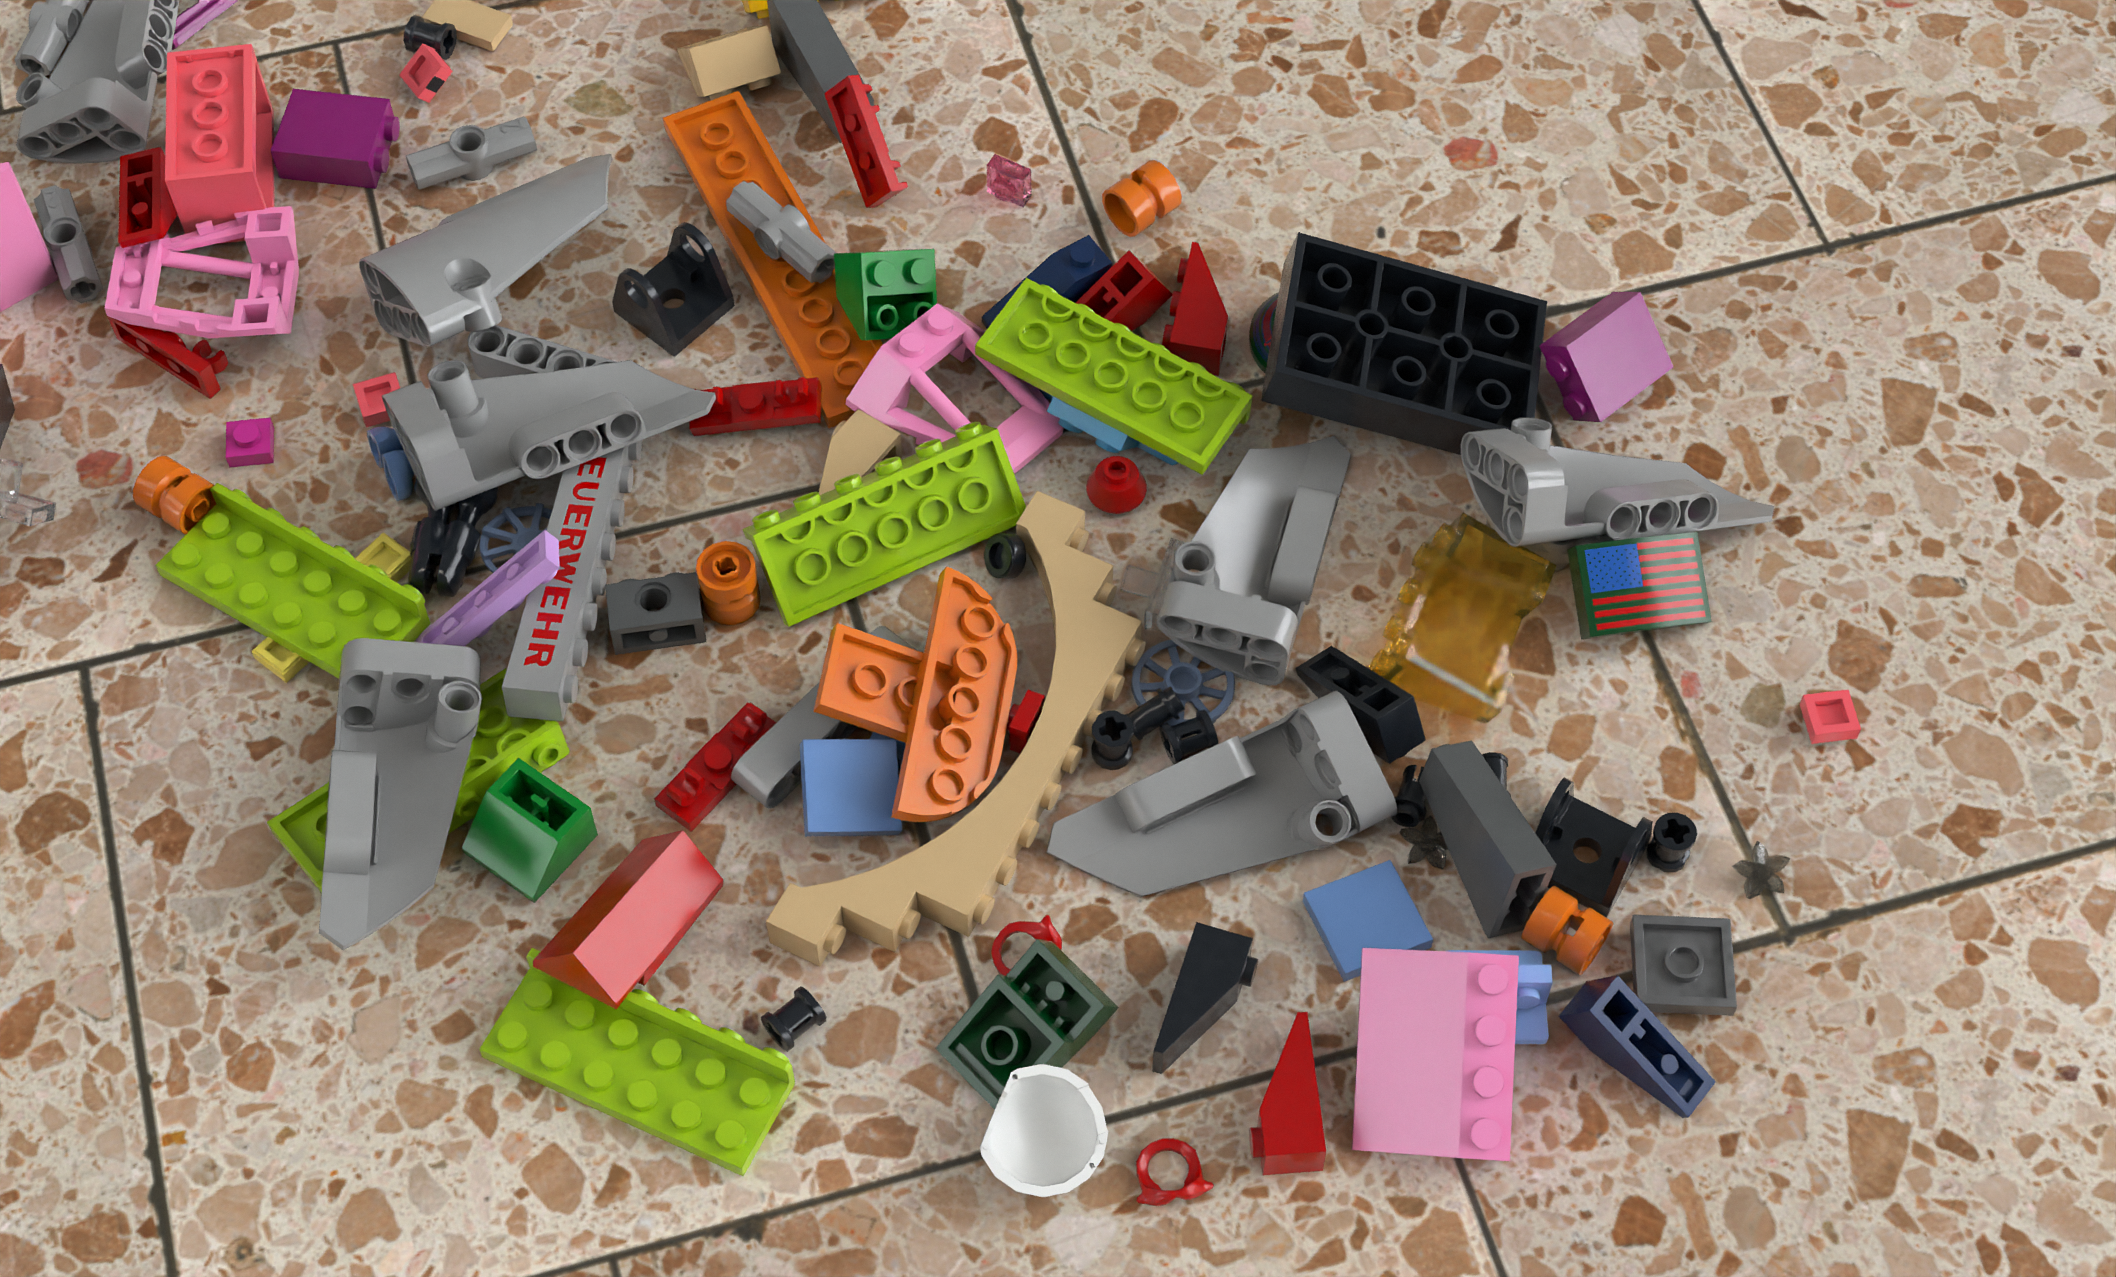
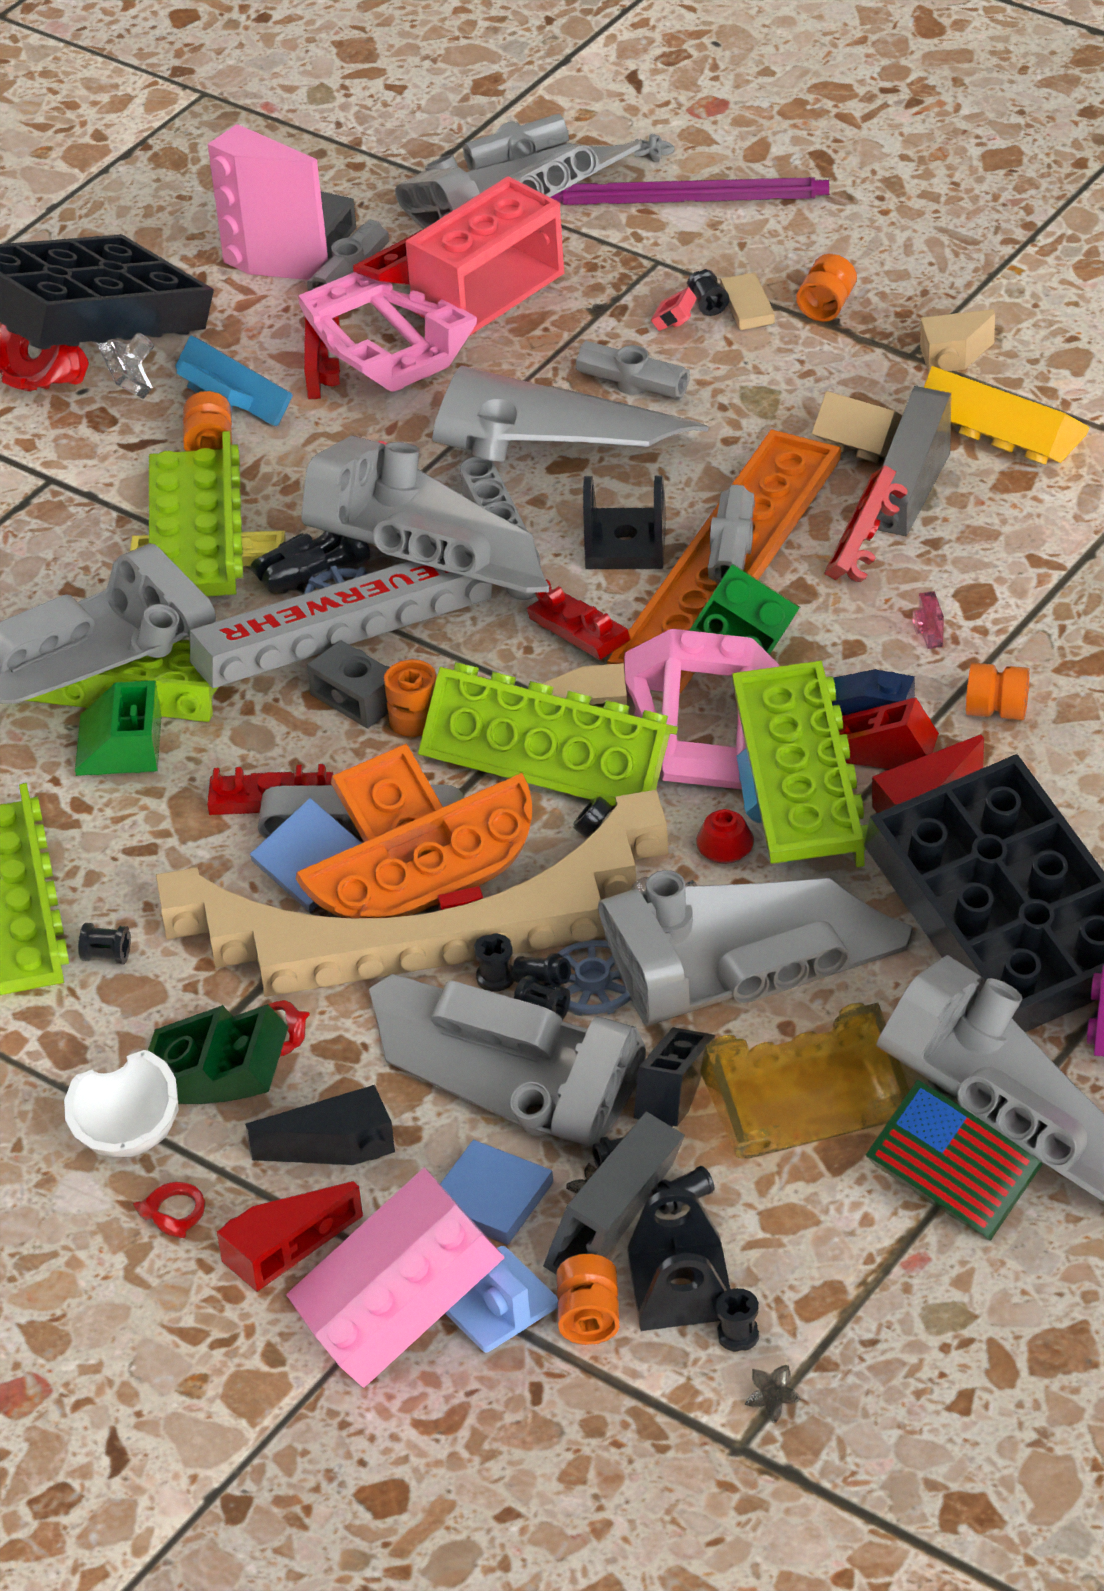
camera: 55 degrees right, 15 degrees down
dark pink plate [225,417,274,468] -> none
magenta brick [271,88,400,189] -> none
lavender plate [416,530,560,647] -> none
slope [533,830,724,1010] -> none
dark blue slope [1559,975,1716,1118] -> none
flat silver plate [1630,915,1737,1016] -> none
coral plate [1799,689,1861,744] -> none
none -> dark azure bracket [176,336,293,426]

